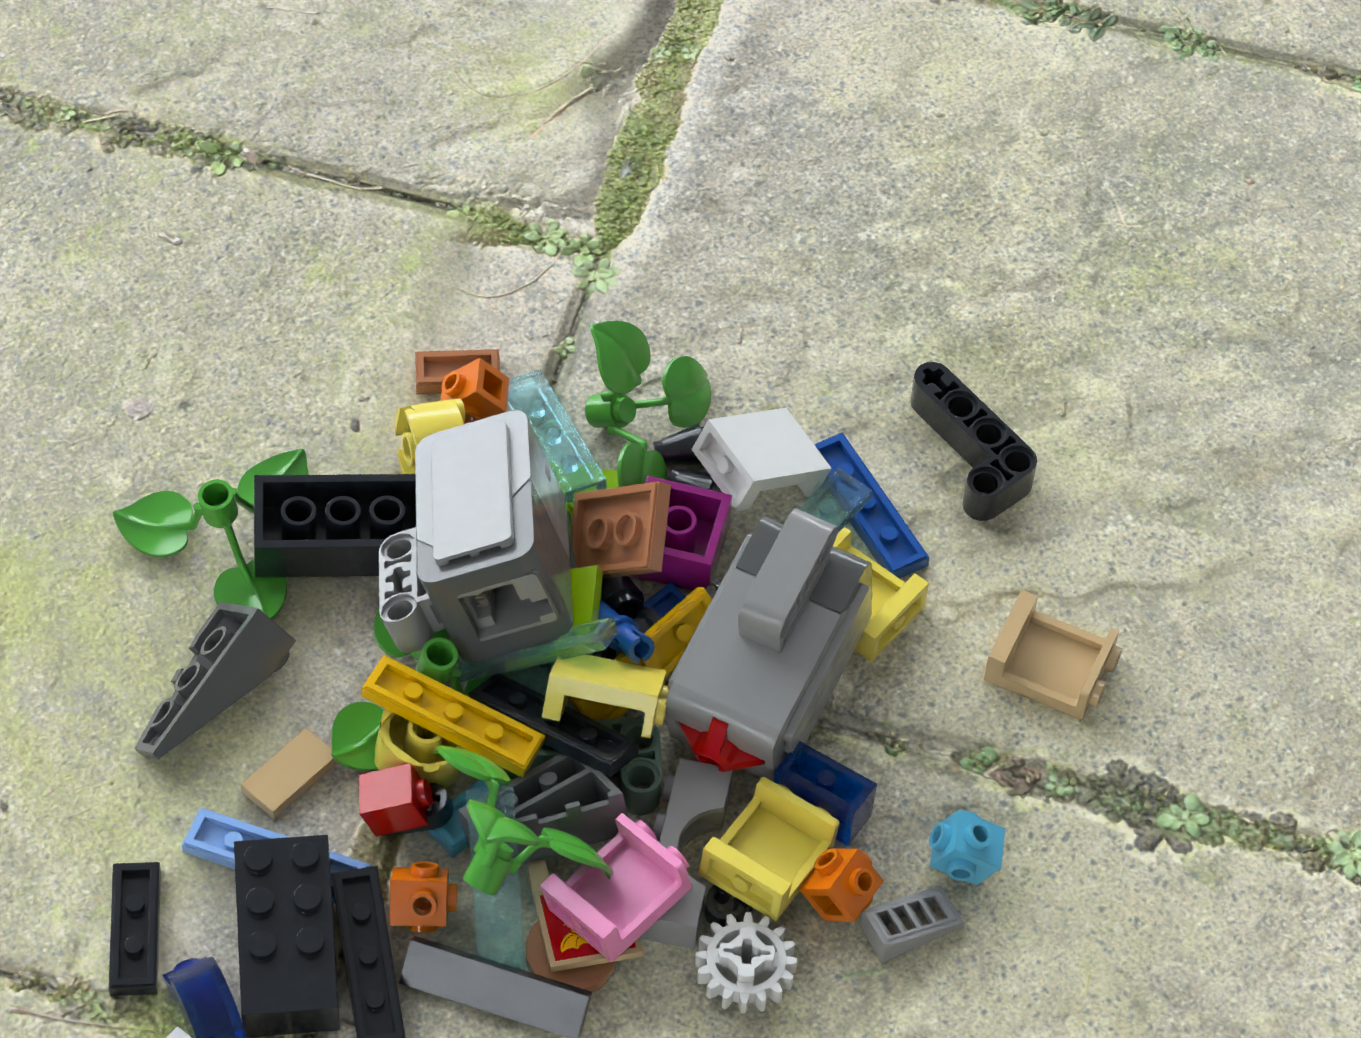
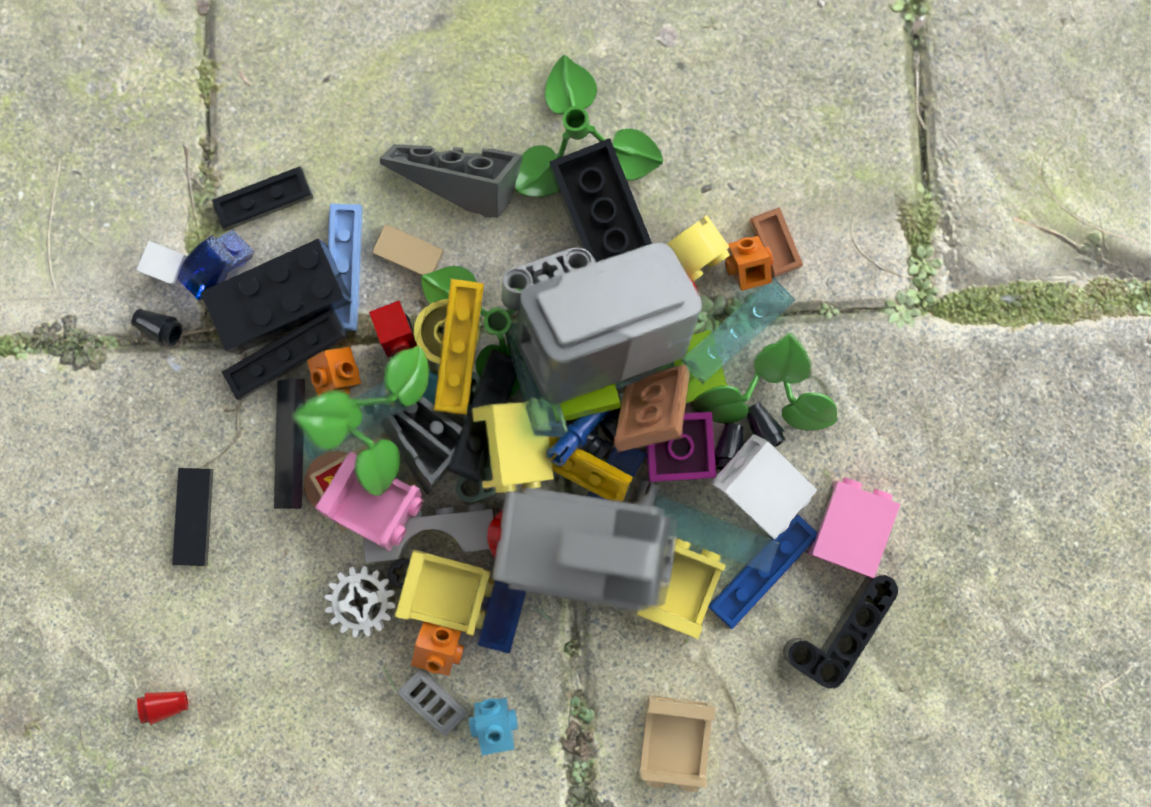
camera: 75 degrees right, 30 degrees up
none -> bright pink panel [807,477,900,578]

